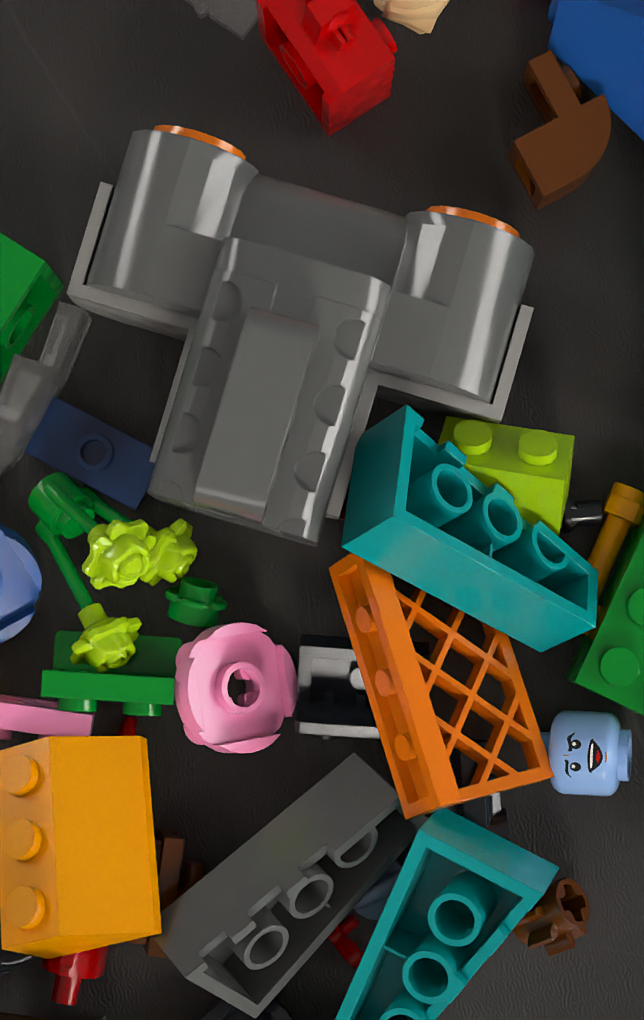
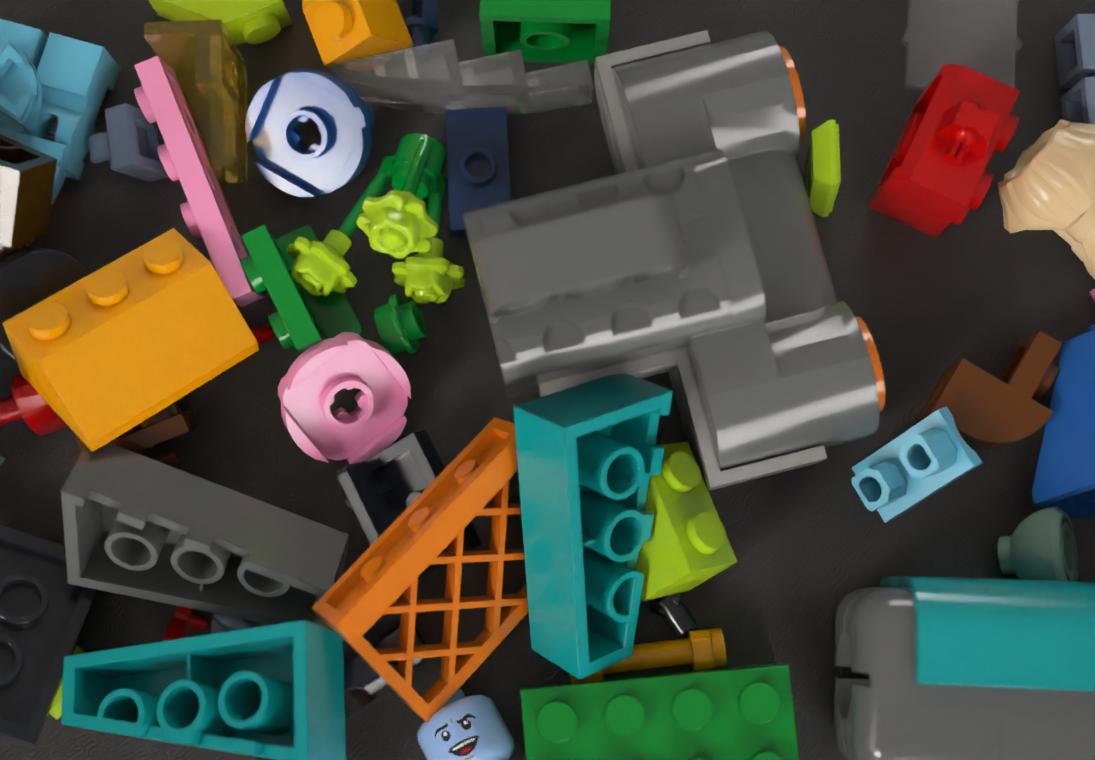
camera: 60 degrees right, 5 degrees down
none -> lime tile [805,120,841,217]
none -> medium azure hips [851,407,982,523]

